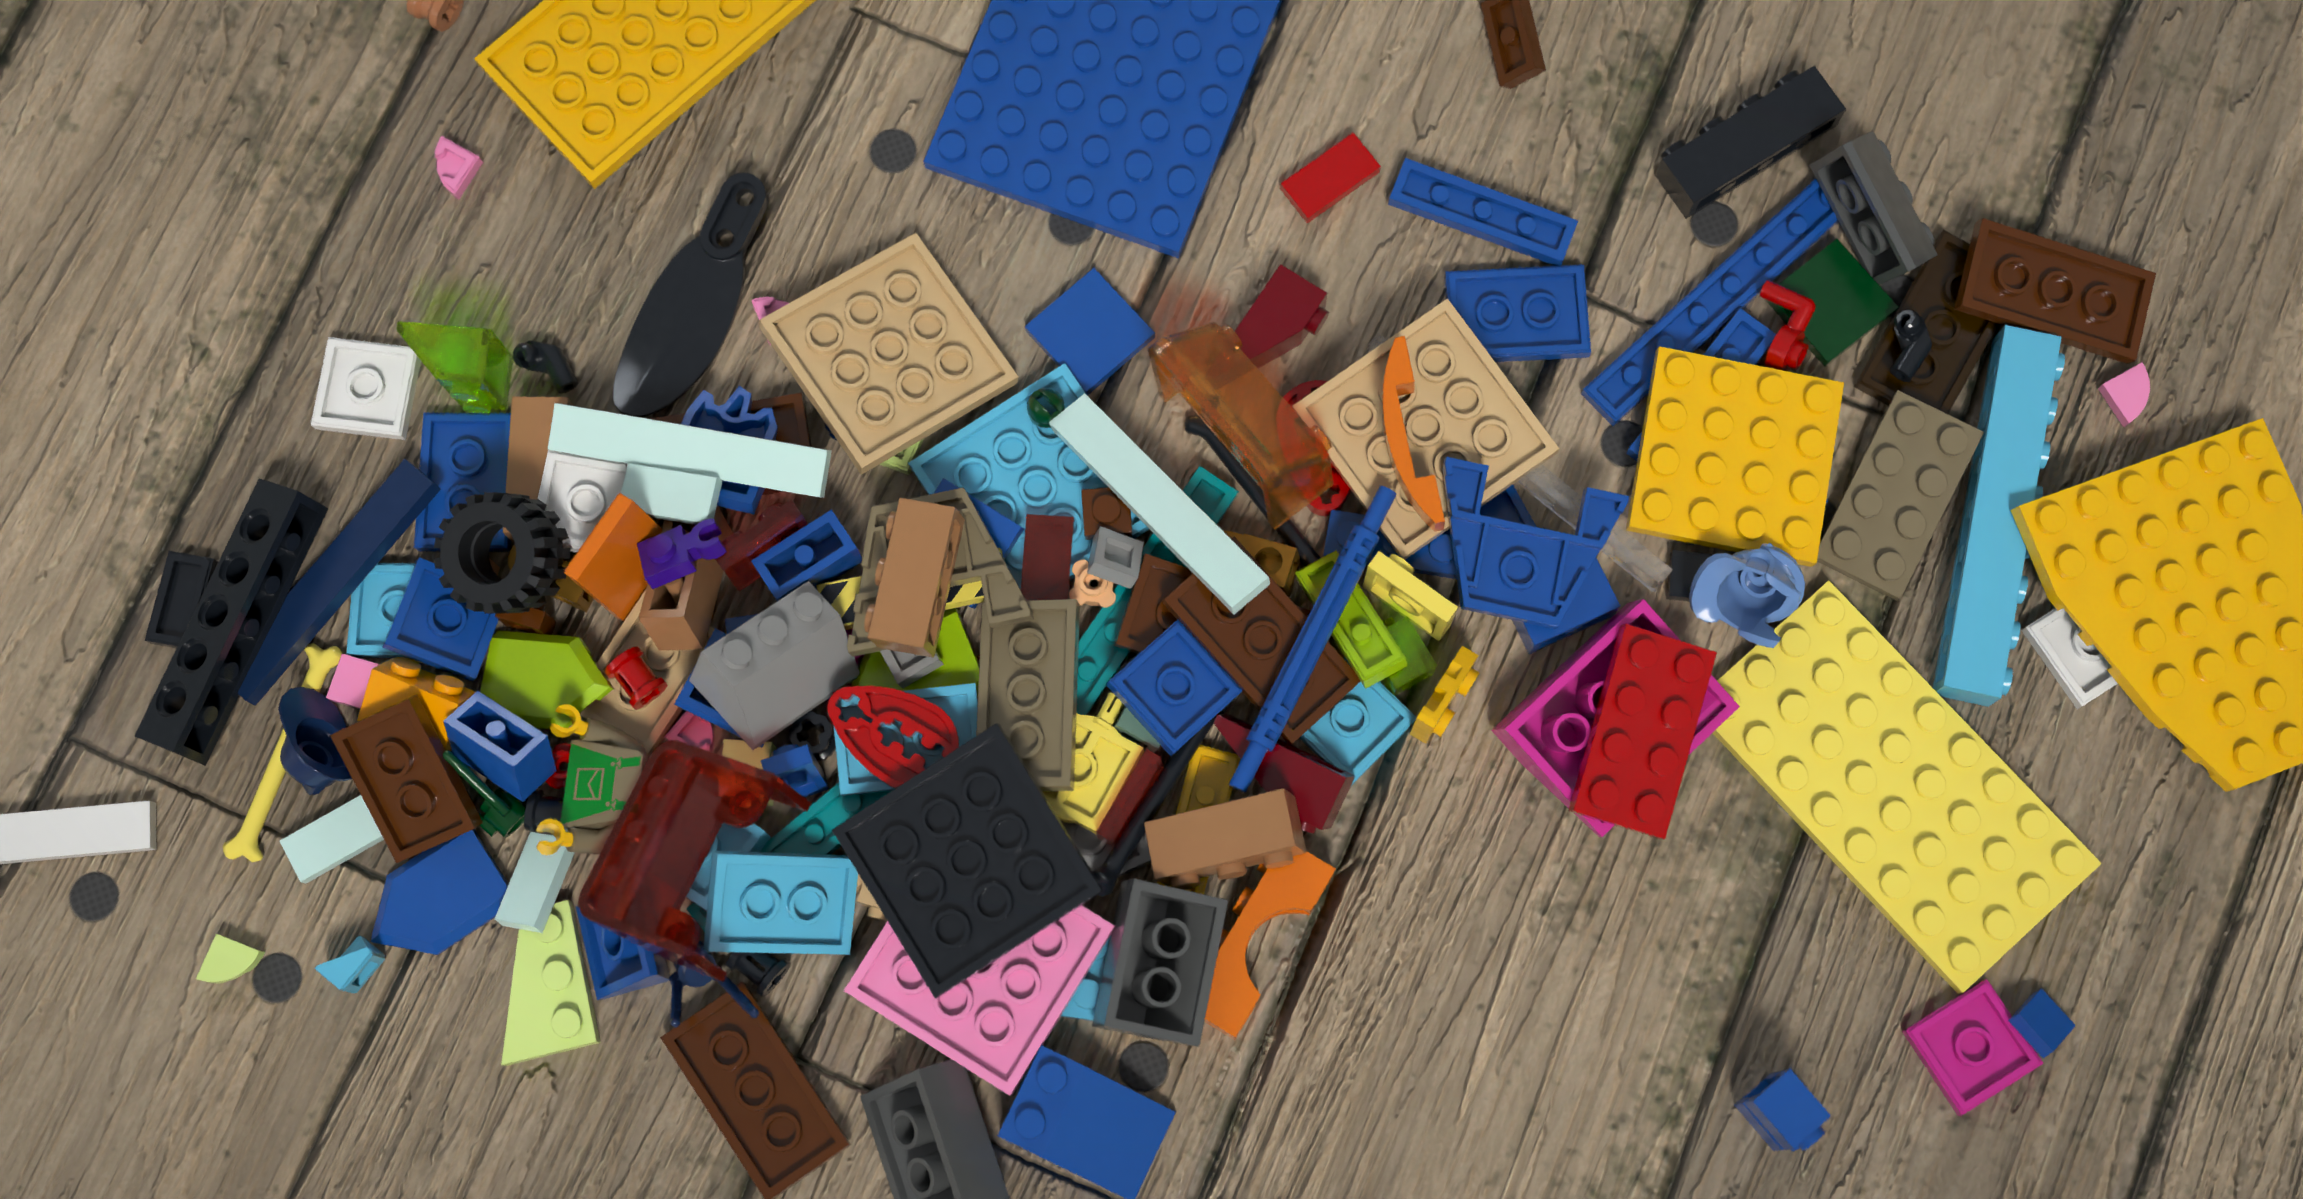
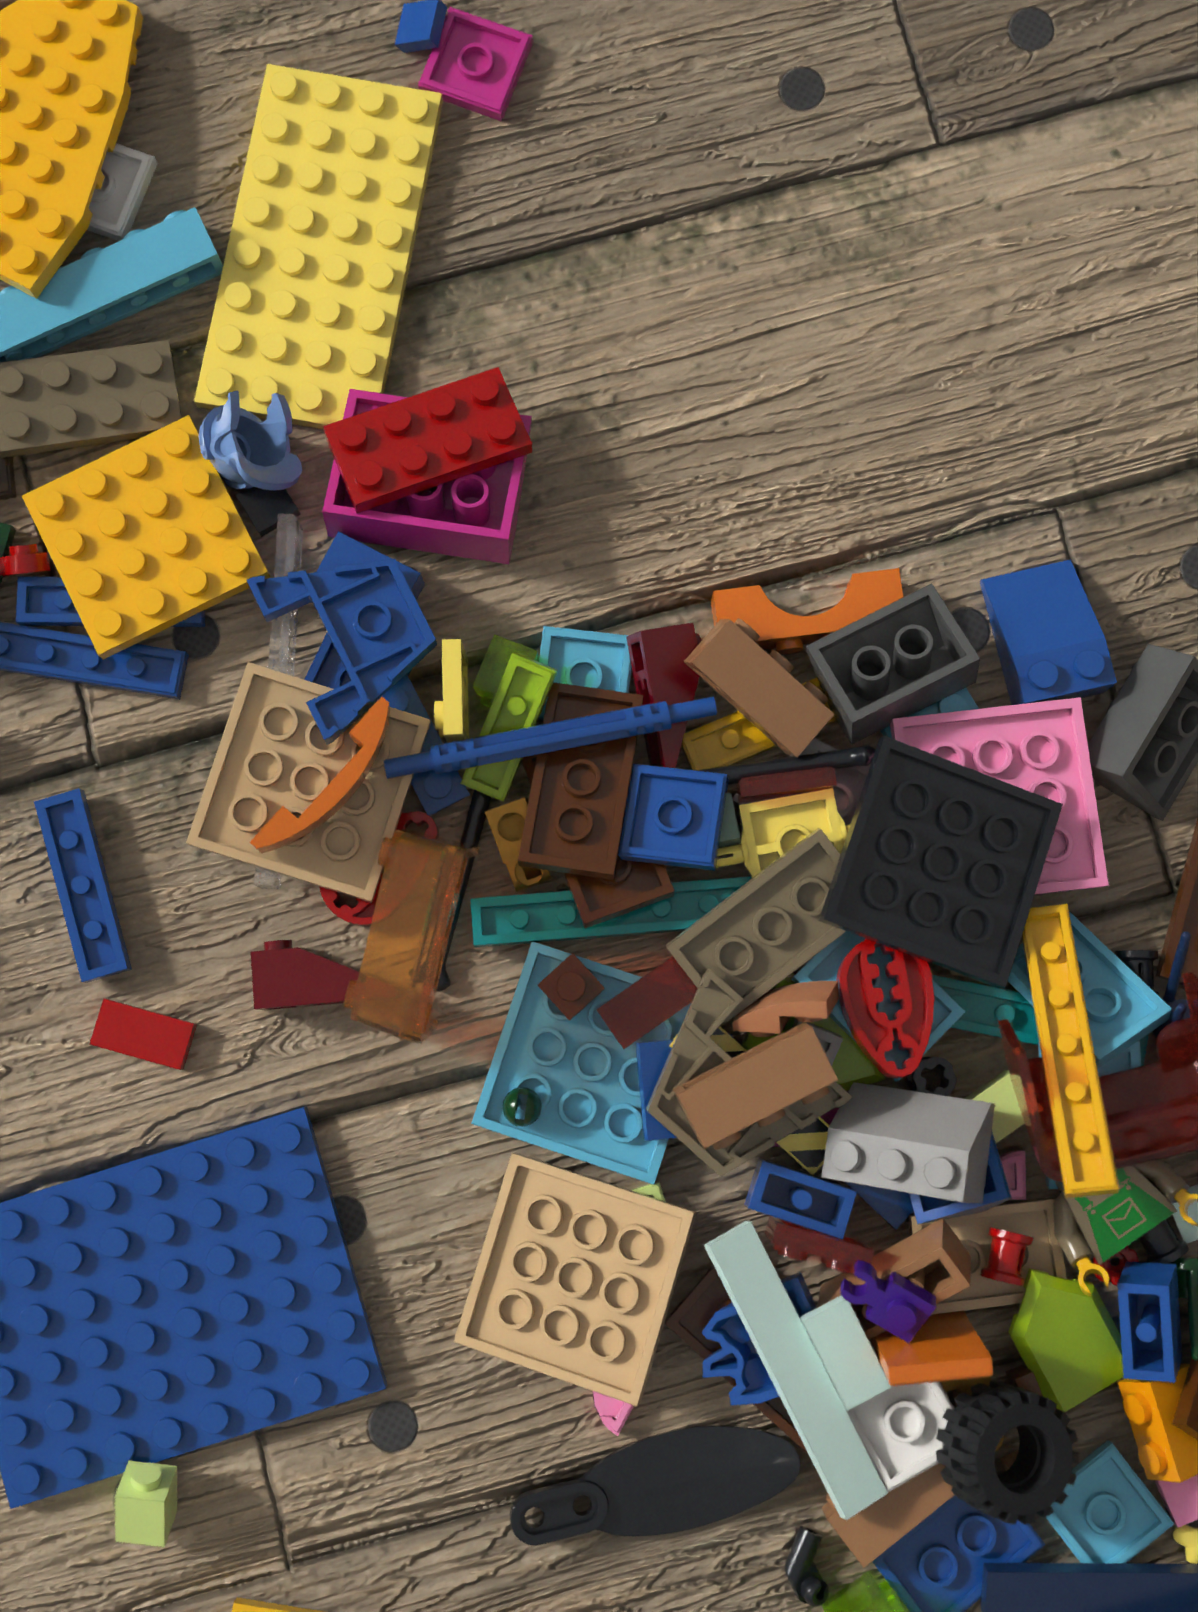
camera: 130 degrees left, 5 degrees up
blue plate [382,557,498,682] -> none
blue plate [760,744,829,805] -> none
blue tile [1025,268,1155,396] -> none
light aqua tile [1049,393,1271,614] -> none
light nougat plate [1069,559,1116,608] -> none
light grey plate [1087,526,1144,589] -> none
yellow wing [1410,646,1480,744] -> none
blue tile [1444,264,1591,362] -> none
blue piece [1734,1069,1831,1152] -> none
none -> nougat slope [732,981,839,1037]
none -> yellow tile [1022,904,1119,1198]

